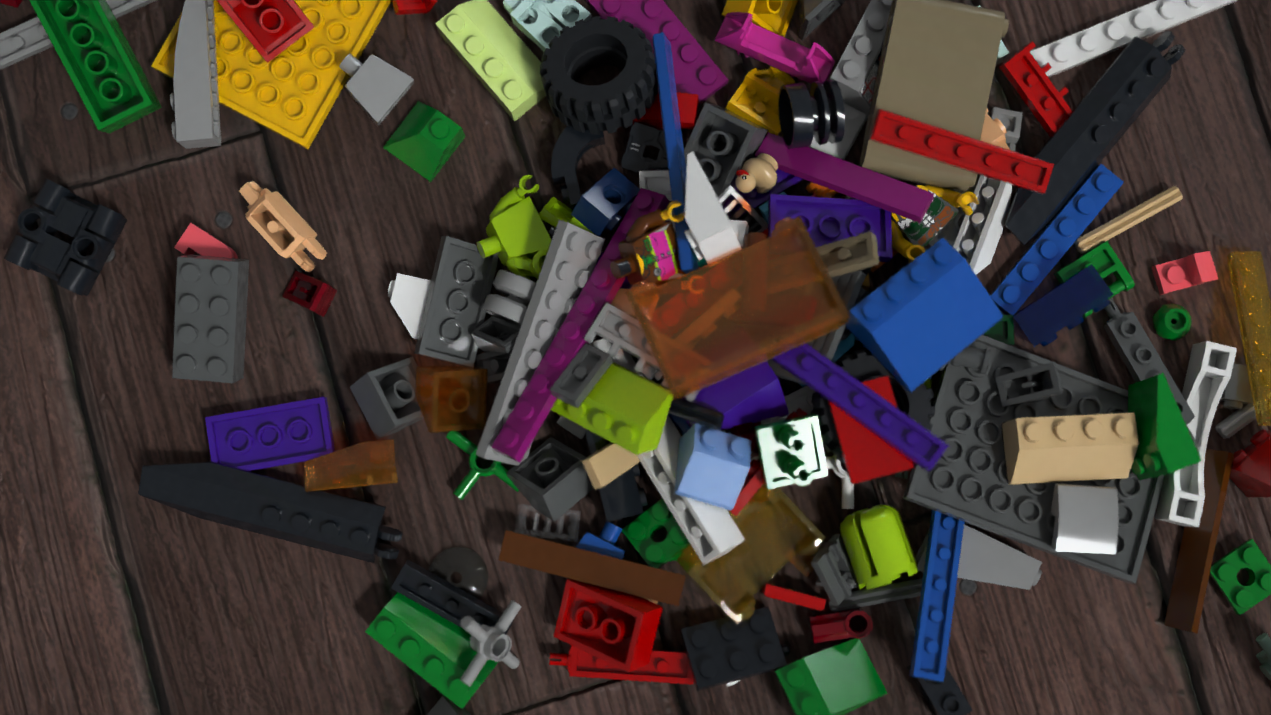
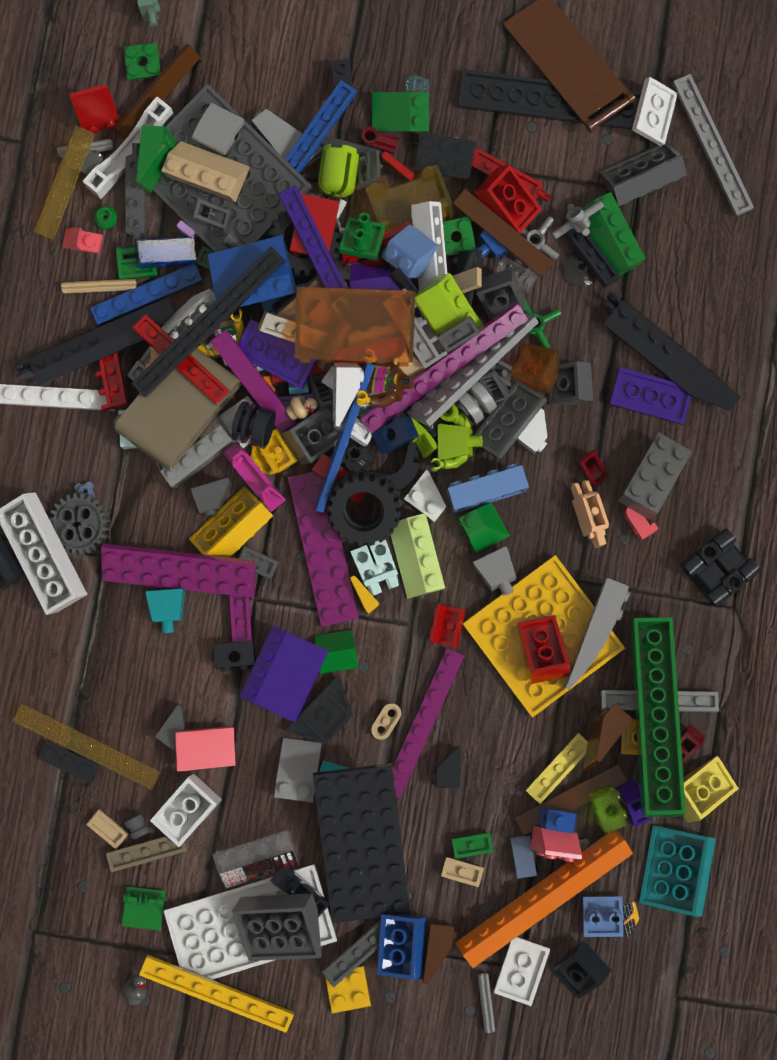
camera: 155 degrees left, 0 degrees up
clear orange slope [304,439,398,492] -> none
none -> black plate [132,246,286,398]
none -> lavender tile [177,221,198,242]
none -> white wing [404,470,446,523]
none -> medium blue brick [446,464,529,514]
none -> light grey bar [515,216,560,265]

